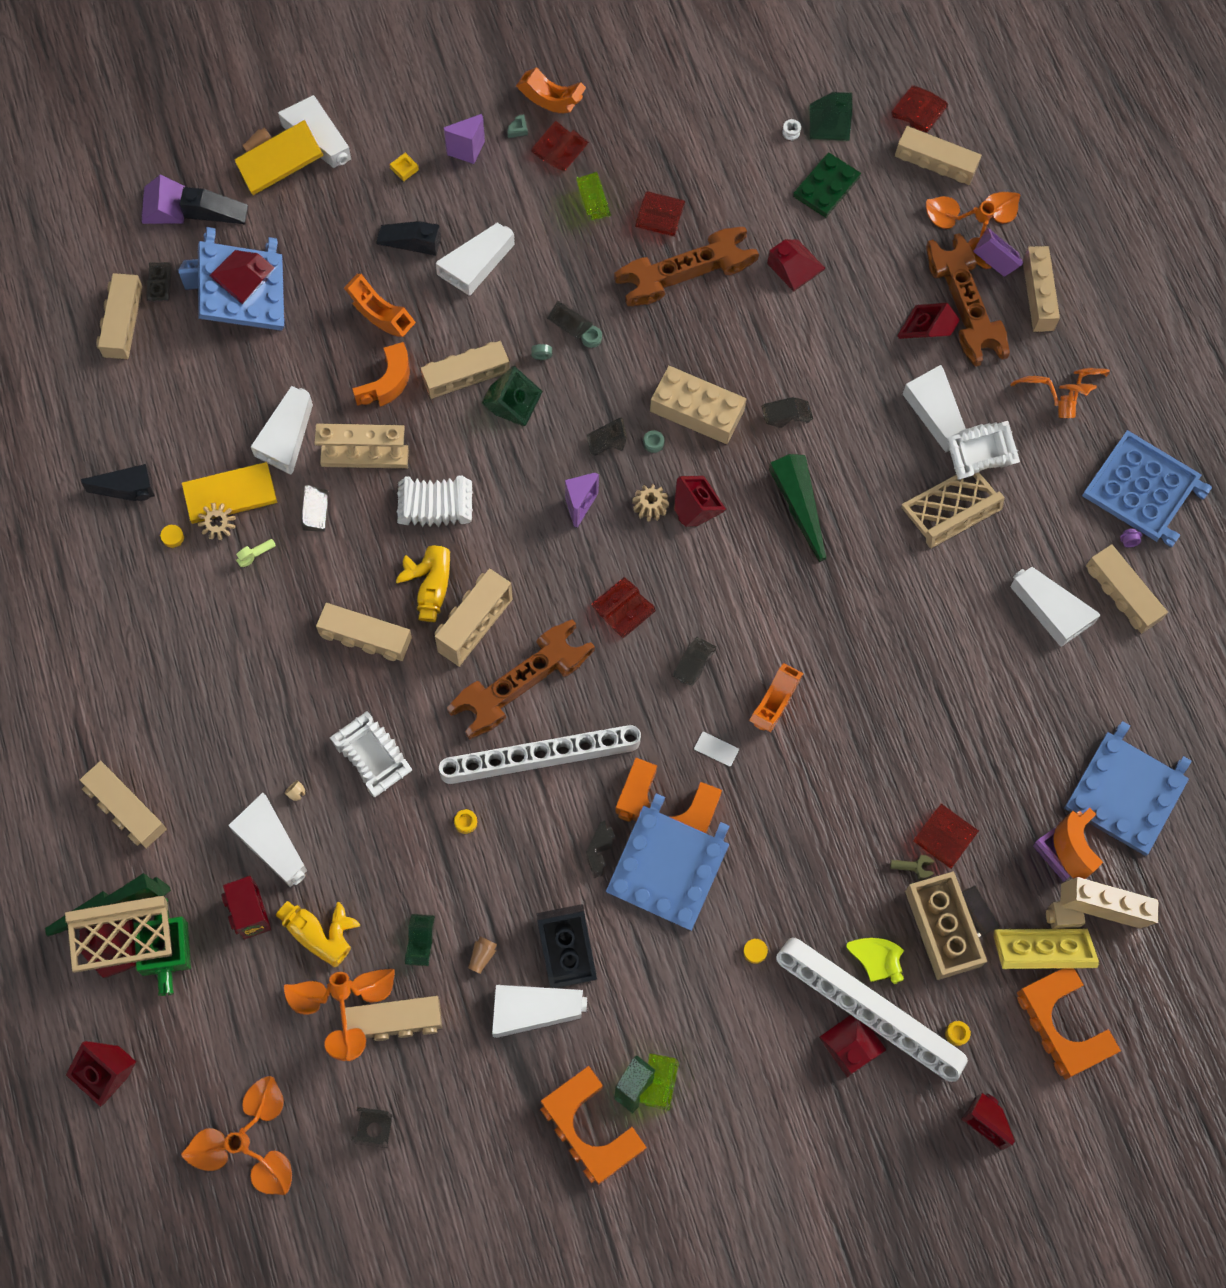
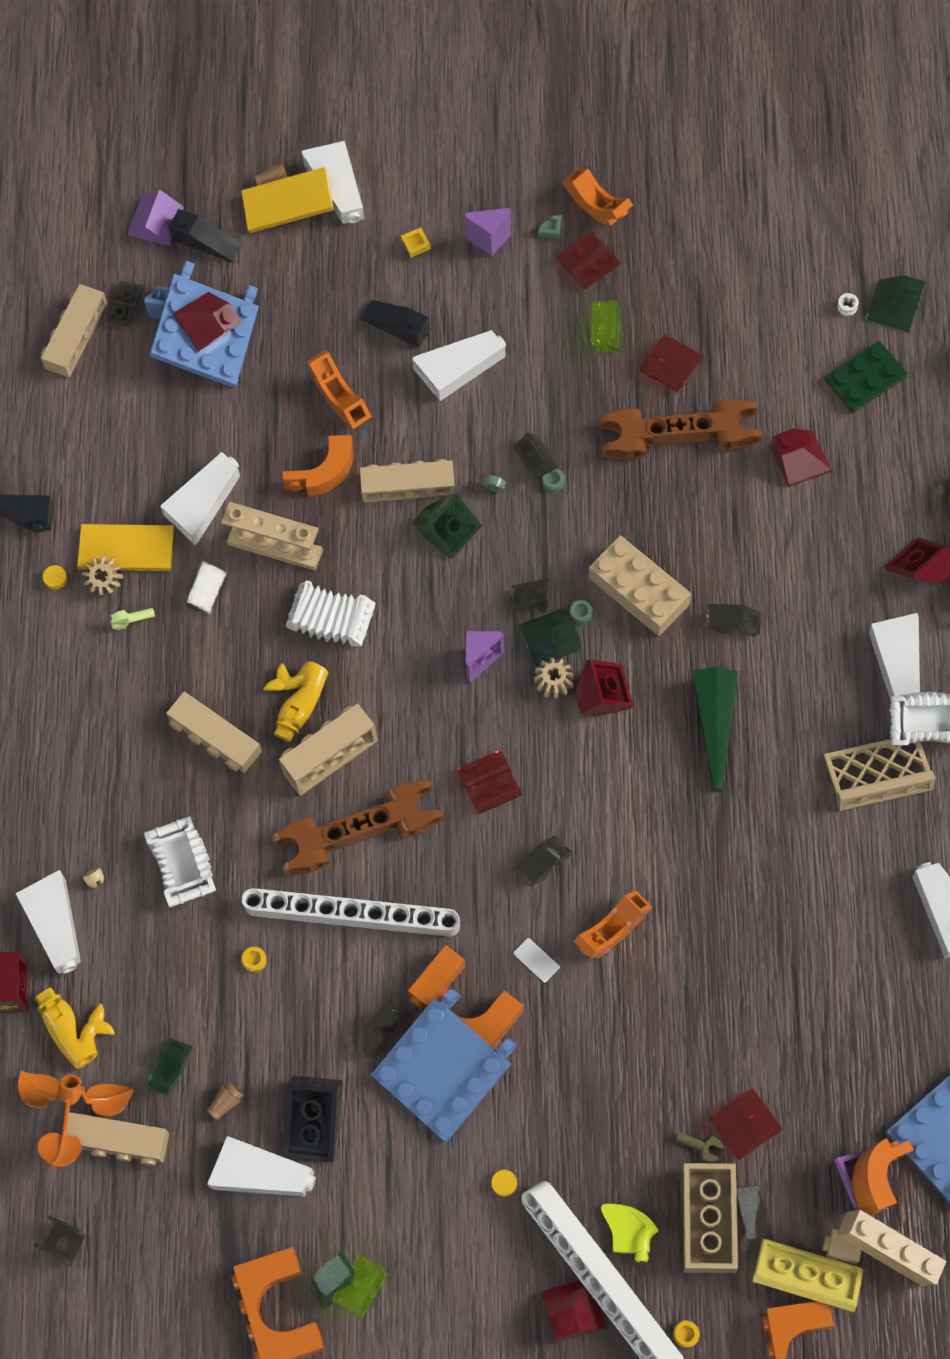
camera: 25 degrees right, 0 degrees up
none -> clear green slope [519,608,580,667]

